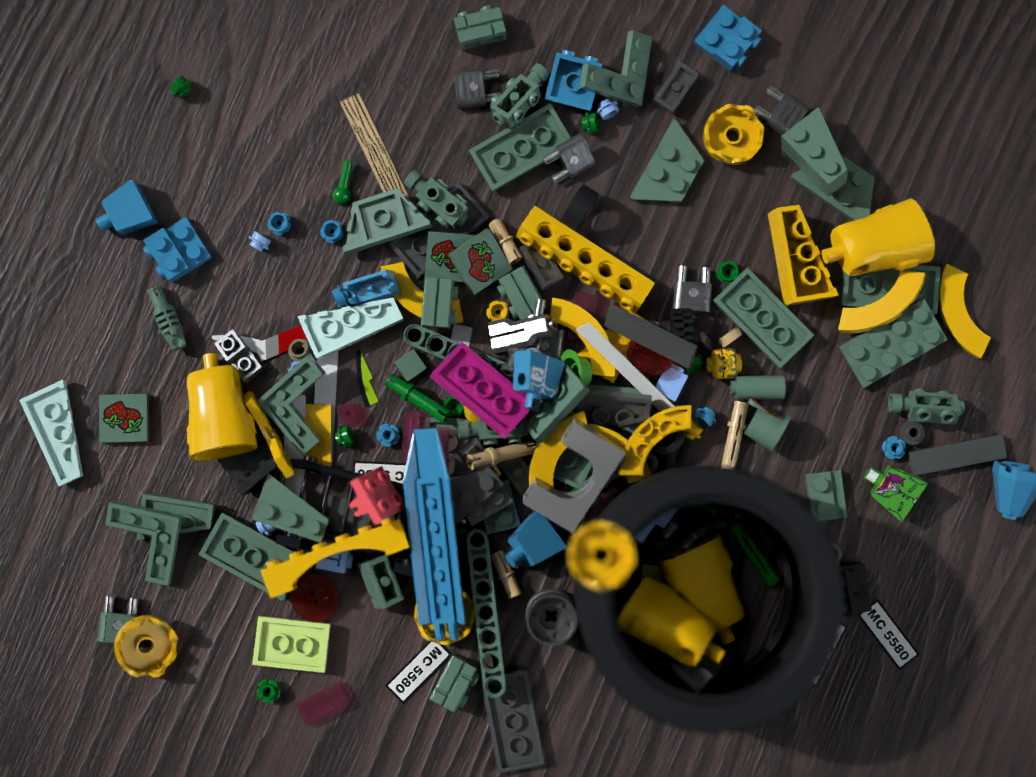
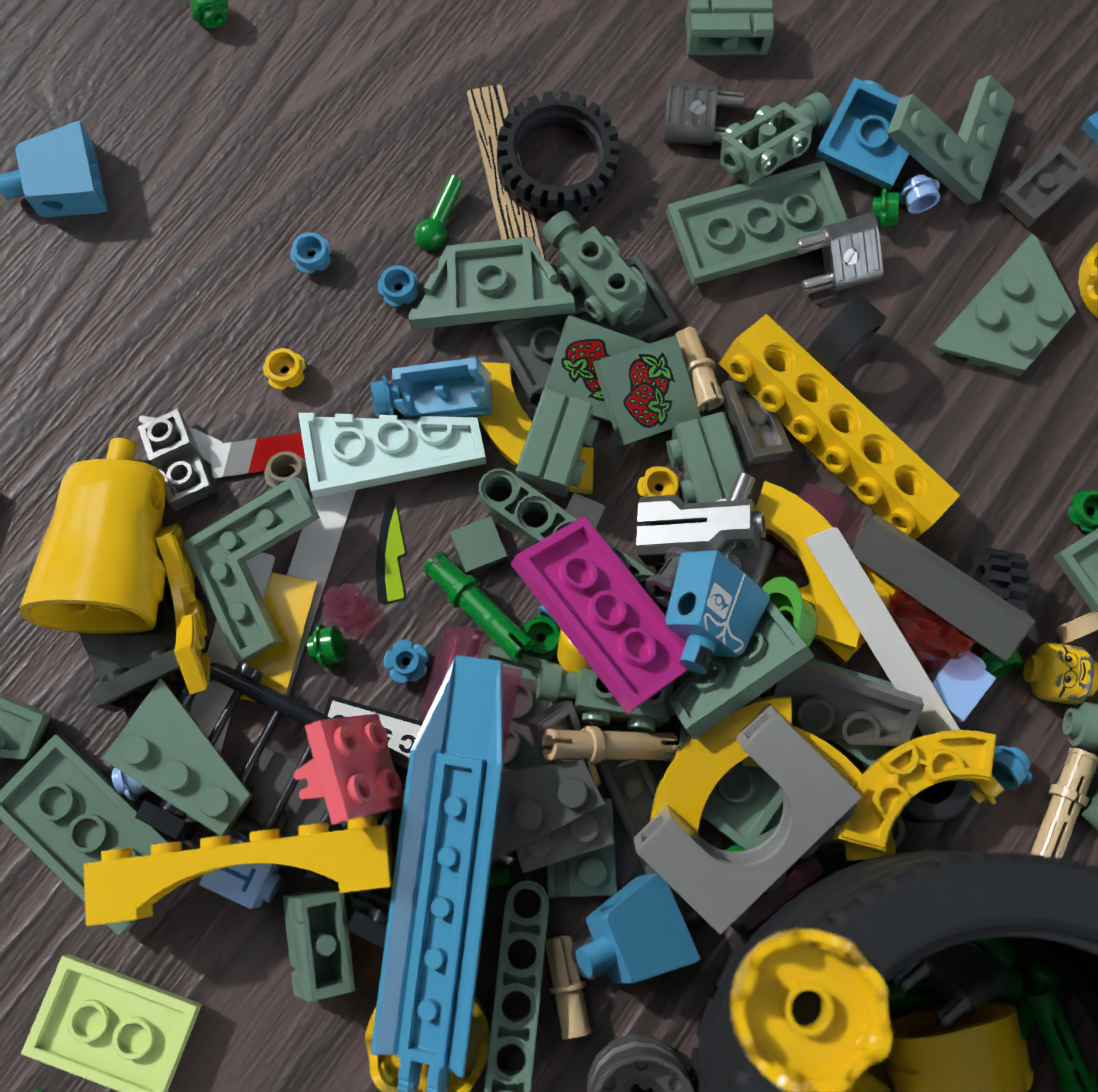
camera: 10 degrees right, 10 degrees down
dark azure plate [143,217,213,283] -> none
sand green hinge [147,286,186,351] -> none
light blue plate [249,231,271,252] -> none
clear red plate [290,573,339,622] -> none
flat silver piece [673,265,712,313] -> none
none -> yellow plate [263,348,306,390]
none -> black tyre [497,91,620,218]

